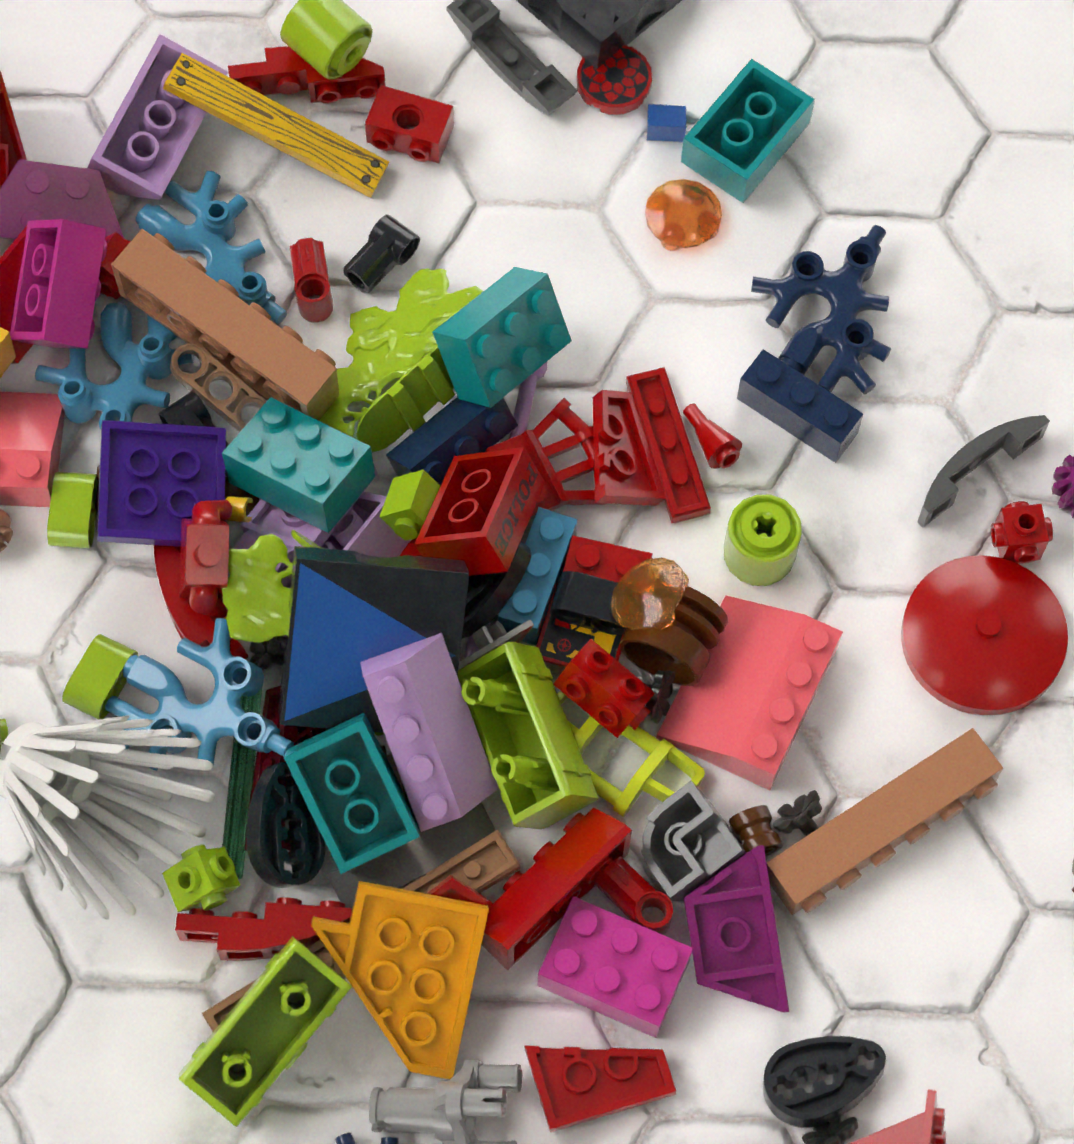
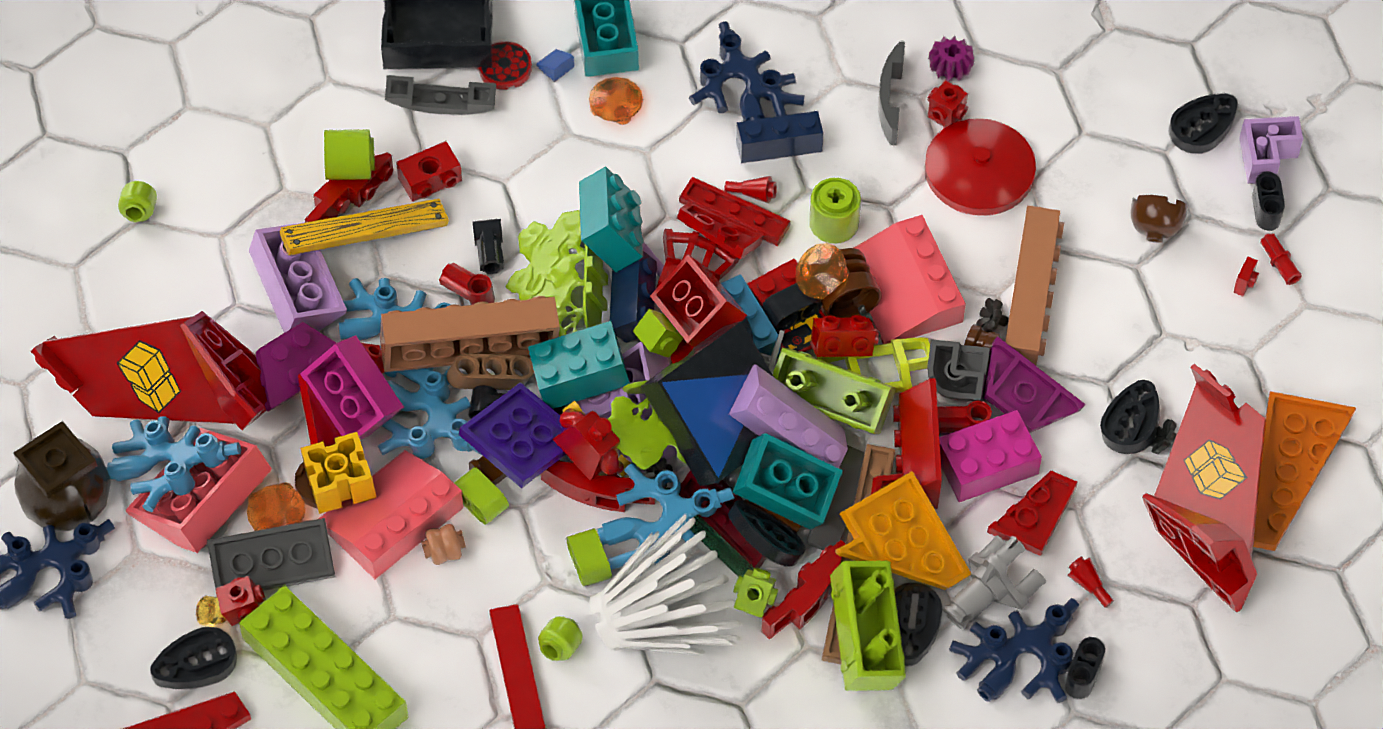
camera: 45 degrees left, 10 degrees down
none -> black piece [894,582,943,666]

